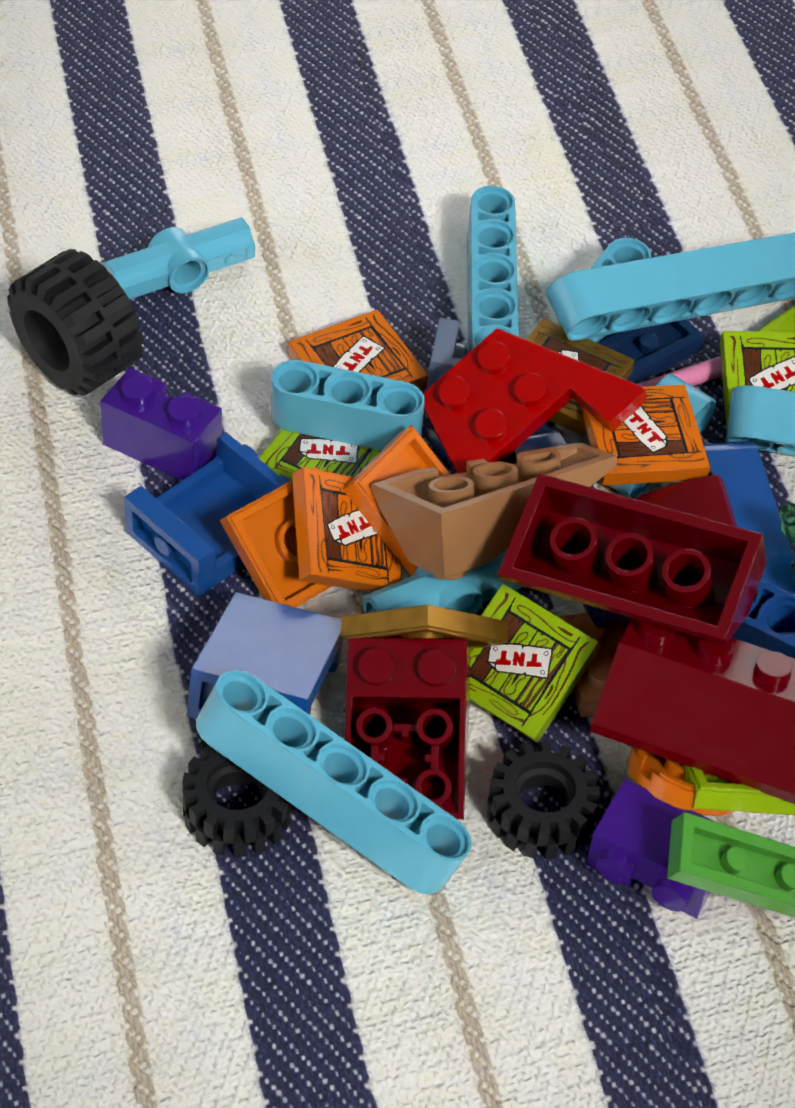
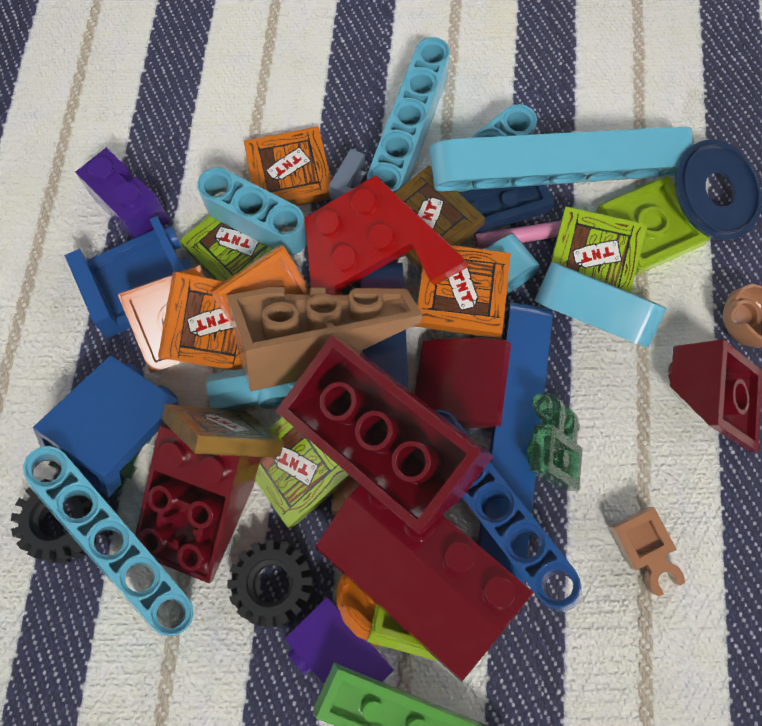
camera: 25 degrees right, 20 degrees up
black tyre [7,249,143,396] -> none
medium azure piece [101,217,255,300] -> none

